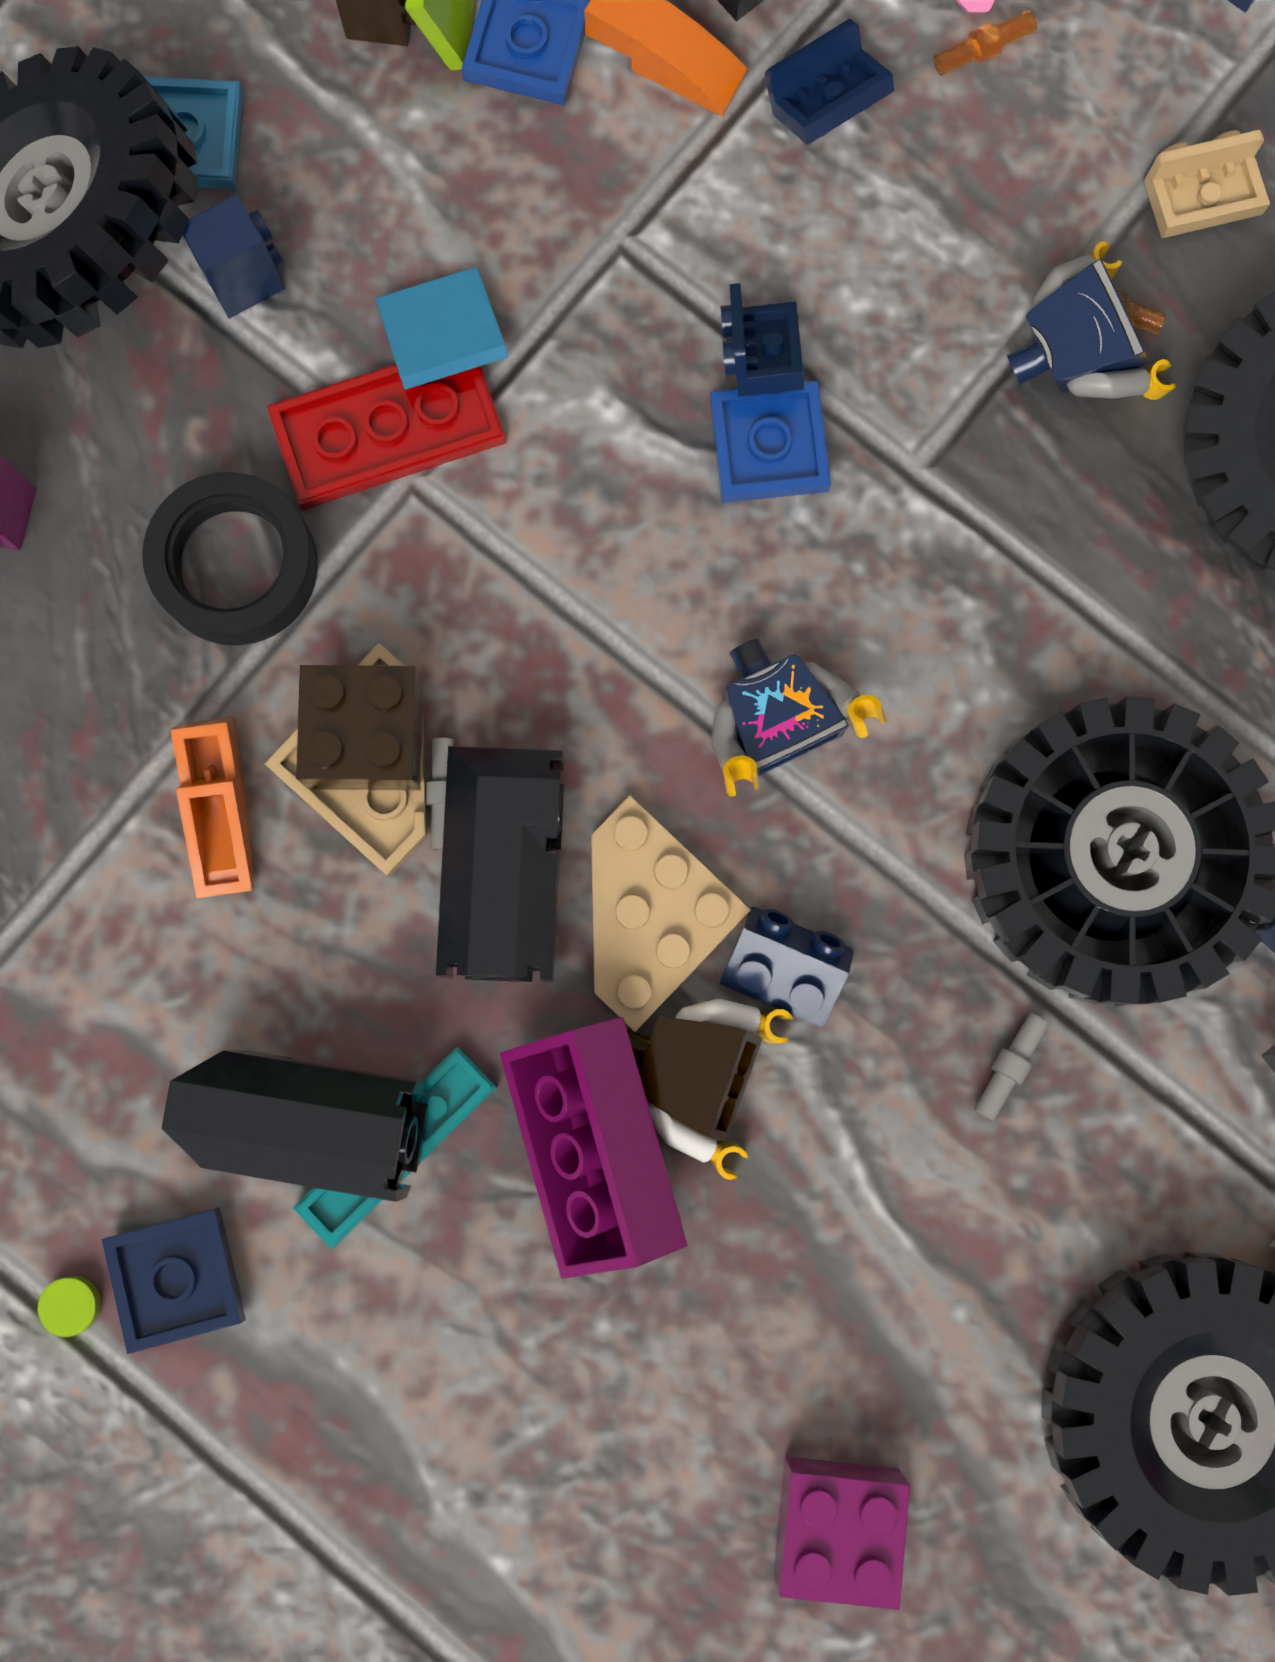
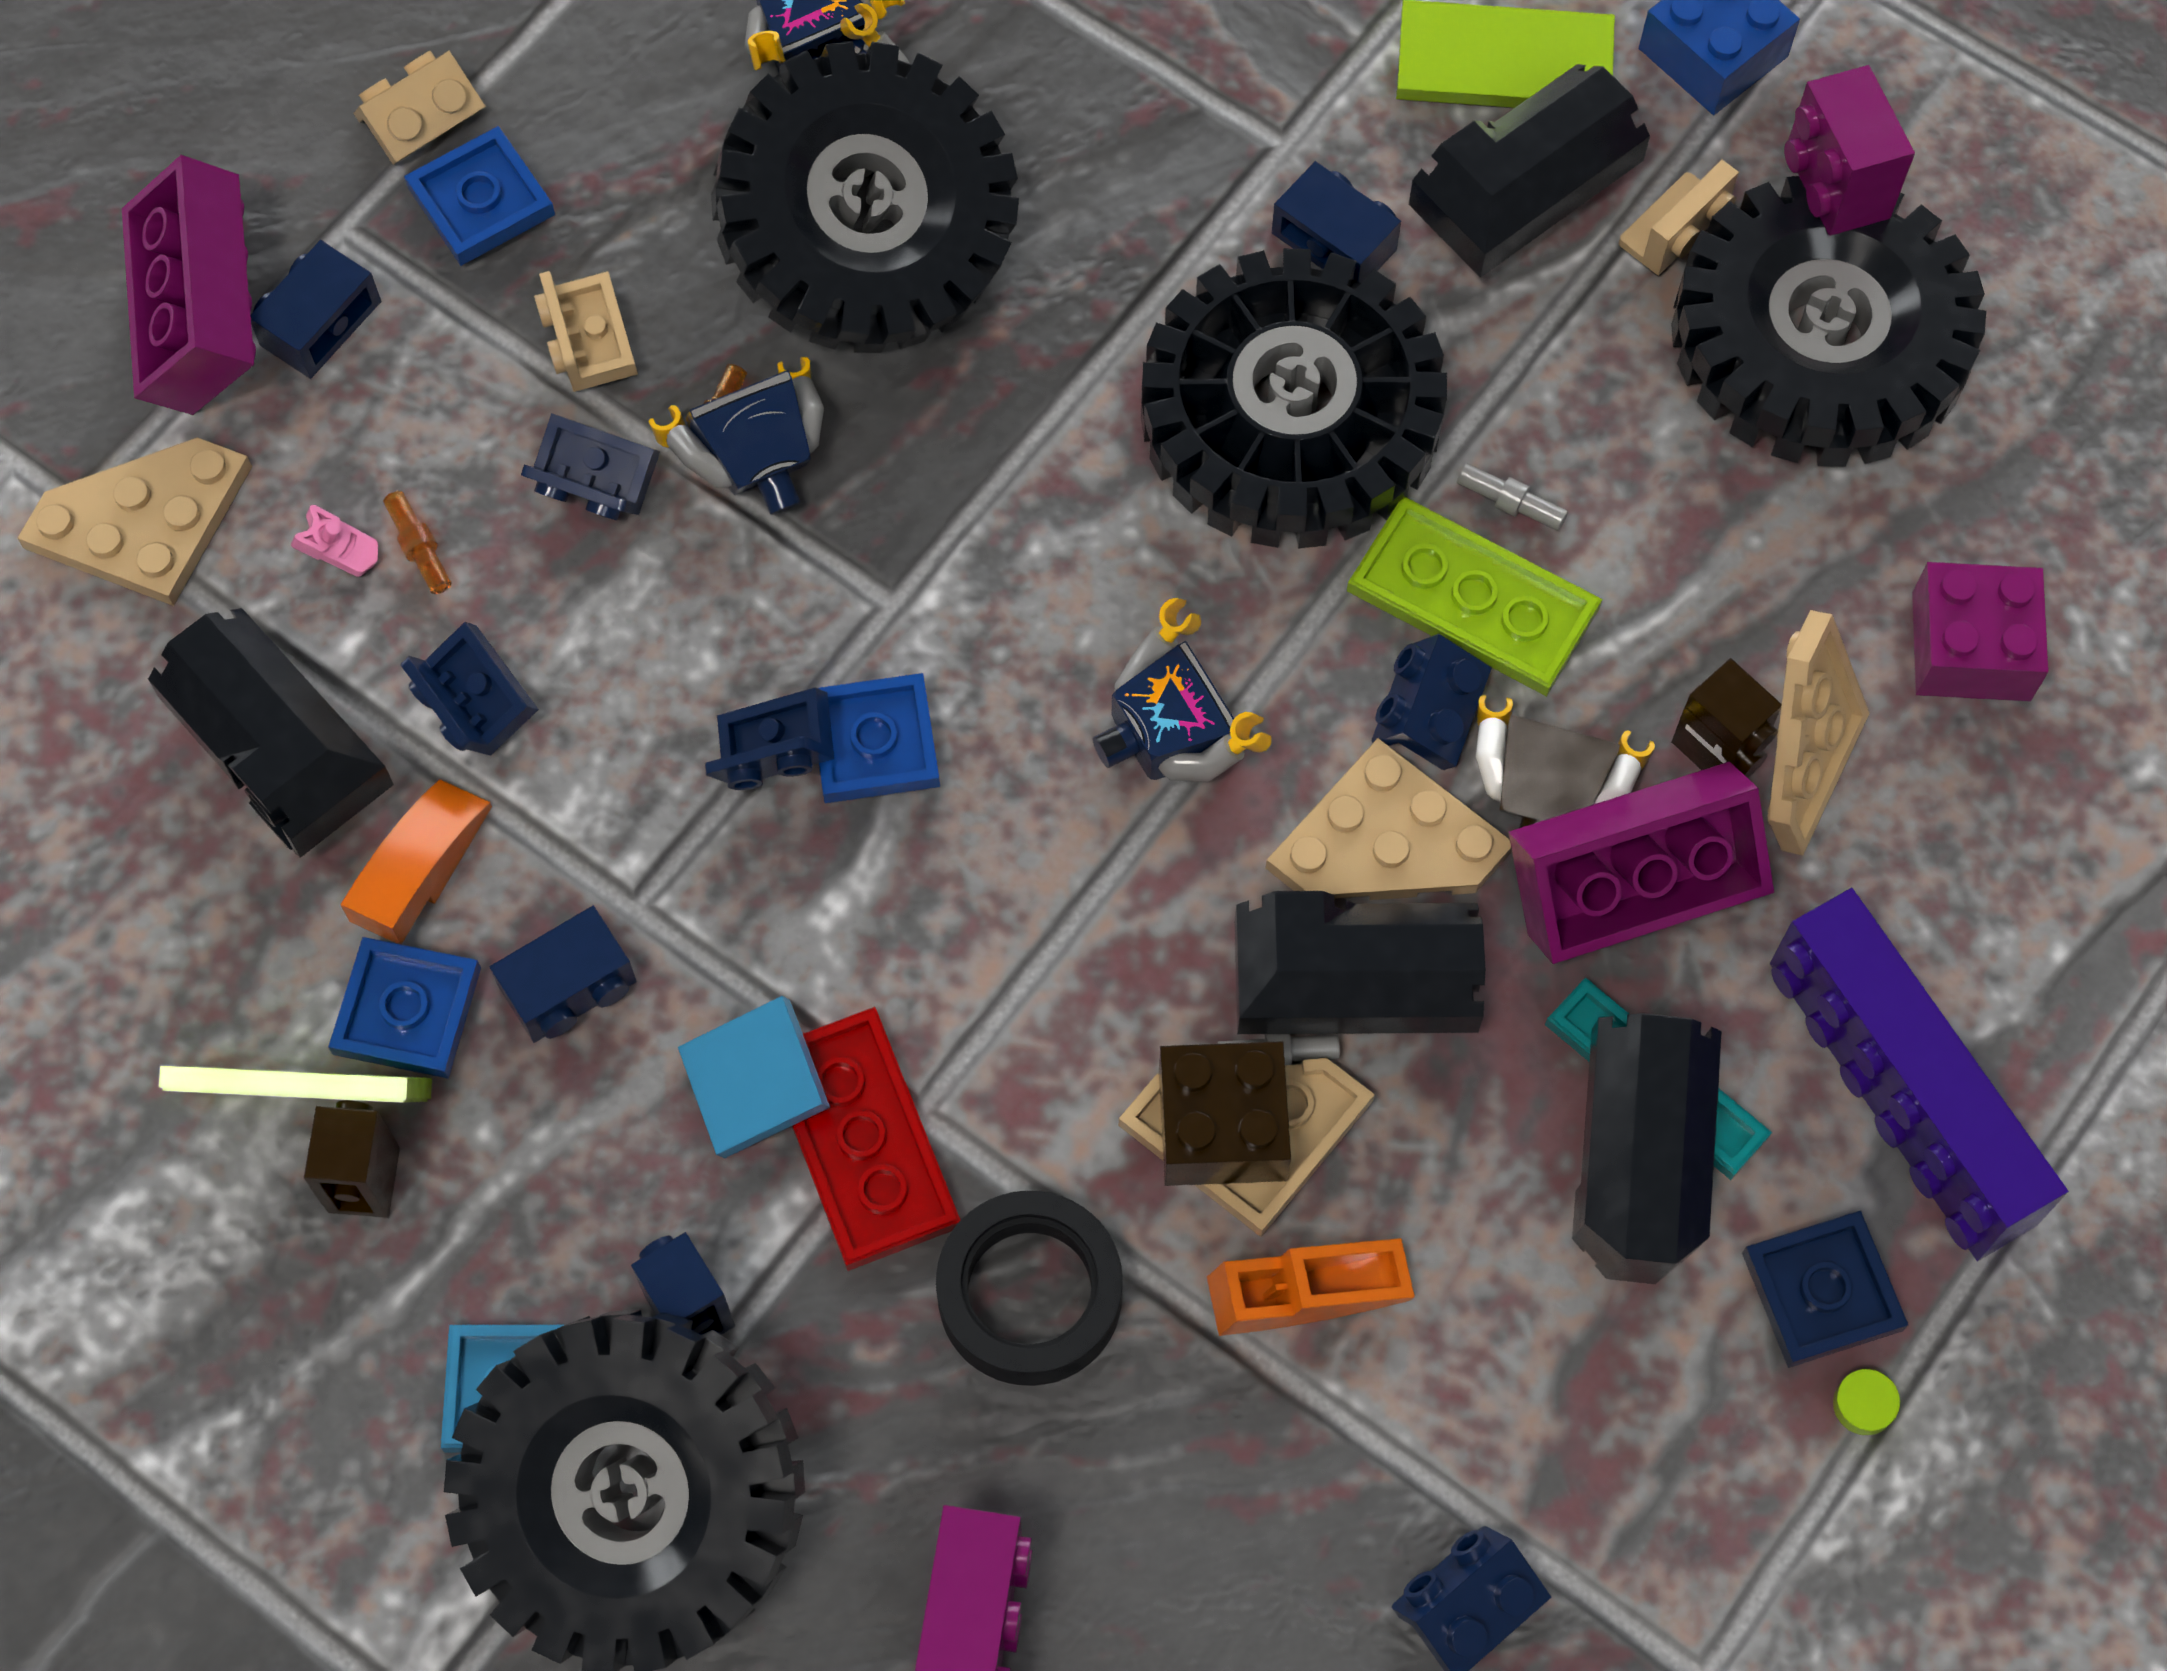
camera: 90 degrees left, 15 degrees down
none -> dark blue brick [489,905,637,1043]
none -> dark blue bracket [521,413,660,521]
none -> lime tile [1347,497,1603,697]
none -> dark brown brick [1671,658,1782,778]
none -> tan plate [1768,610,1869,856]
none -> dark purple brick [1770,888,2069,1262]

